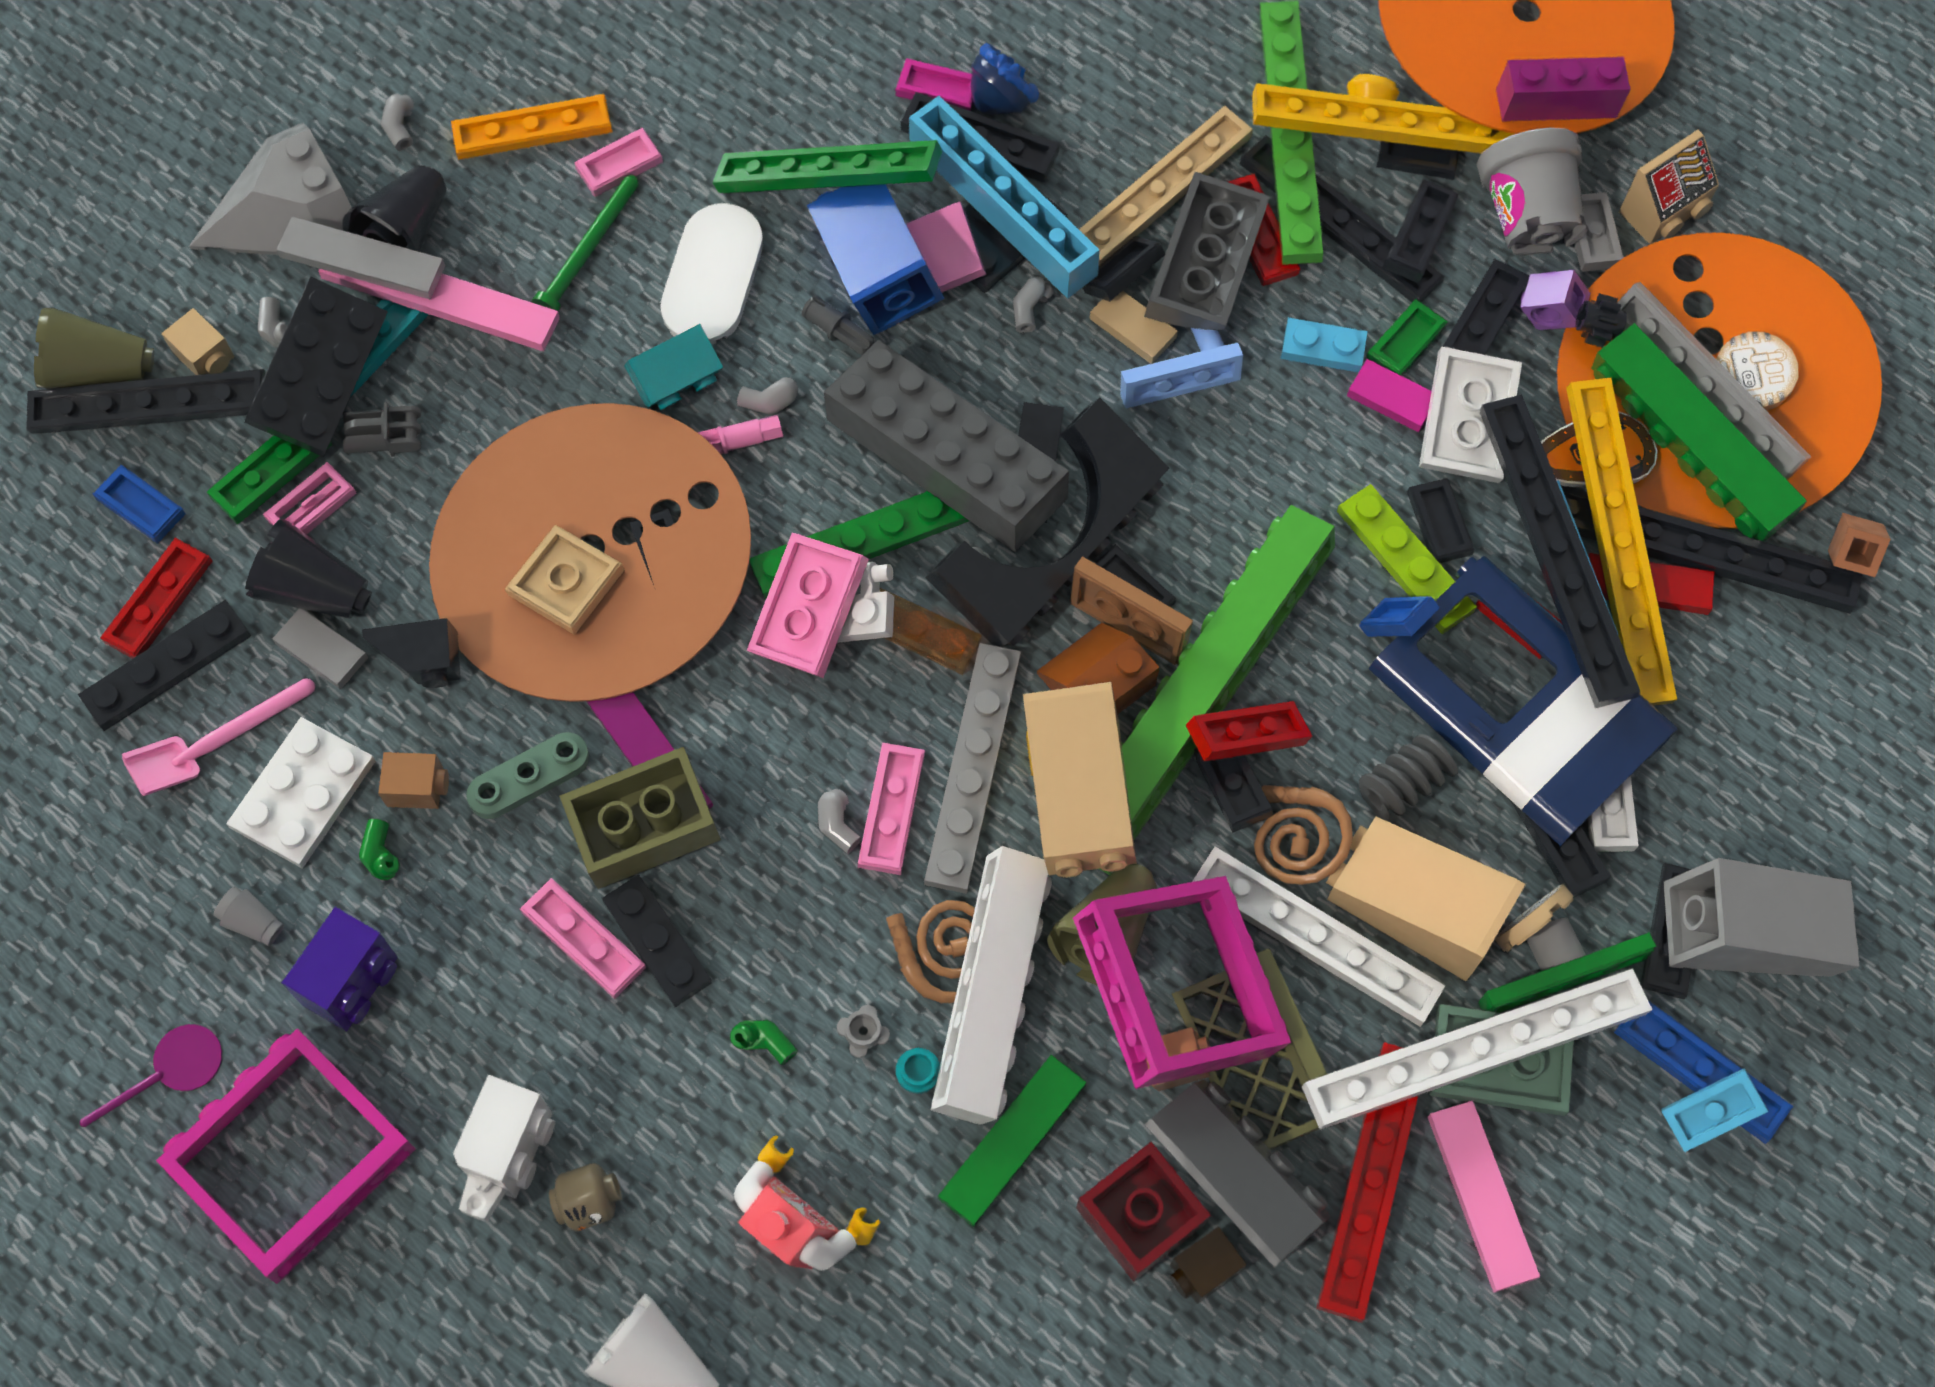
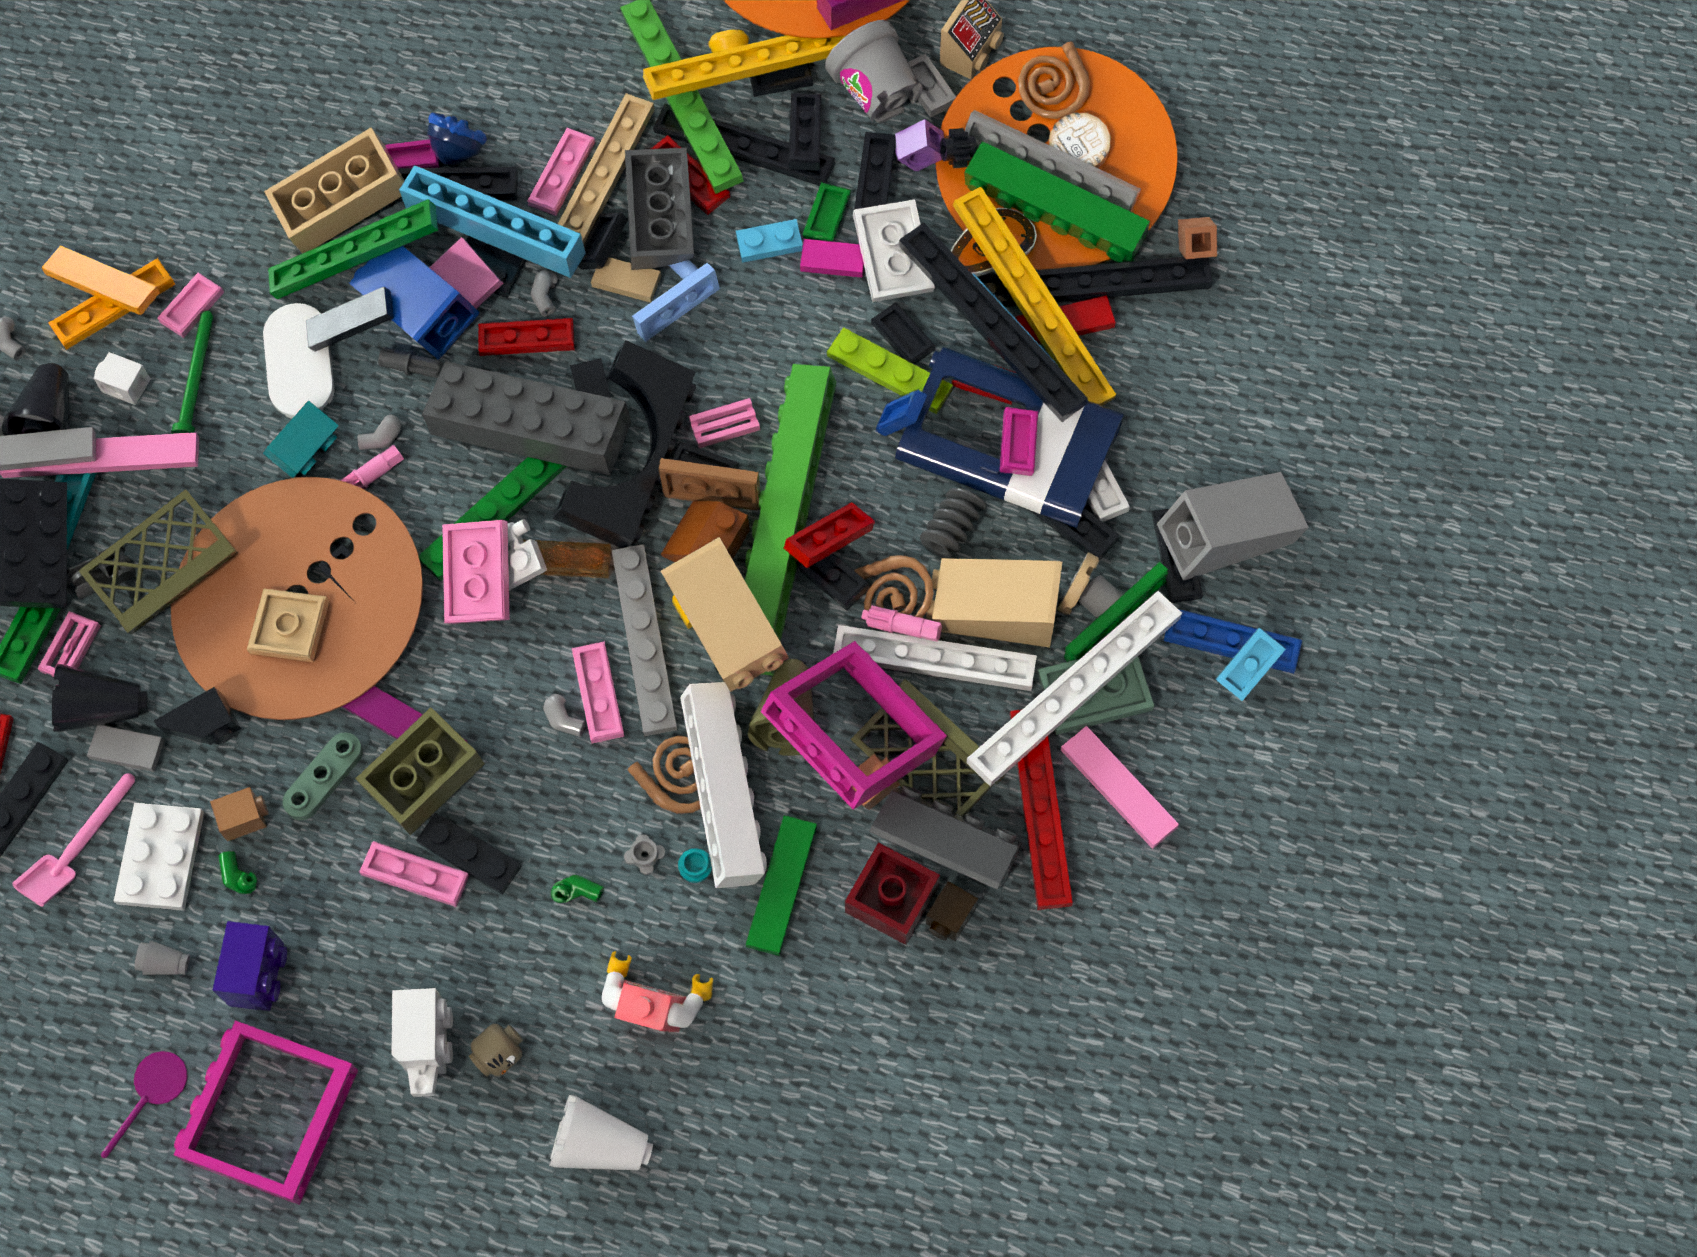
camera: 20 degrees left, 0 degrees up
none -> light orange tile [42,246,160,315]
none -> olive fence [79,489,238,634]
none -> white brick [93,352,150,405]
none -> tan brick [264,128,404,254]
none -> tile [306,286,393,352]
none -> red tile [478,318,575,356]
none -> bright pink tile [527,128,595,216]
none -> bright pink tile [689,398,760,448]
none -> bright pink piece [862,605,942,642]
none -> dark pink tile [1000,407,1038,476]
none -> medium nougat piece [1018,41,1090,119]

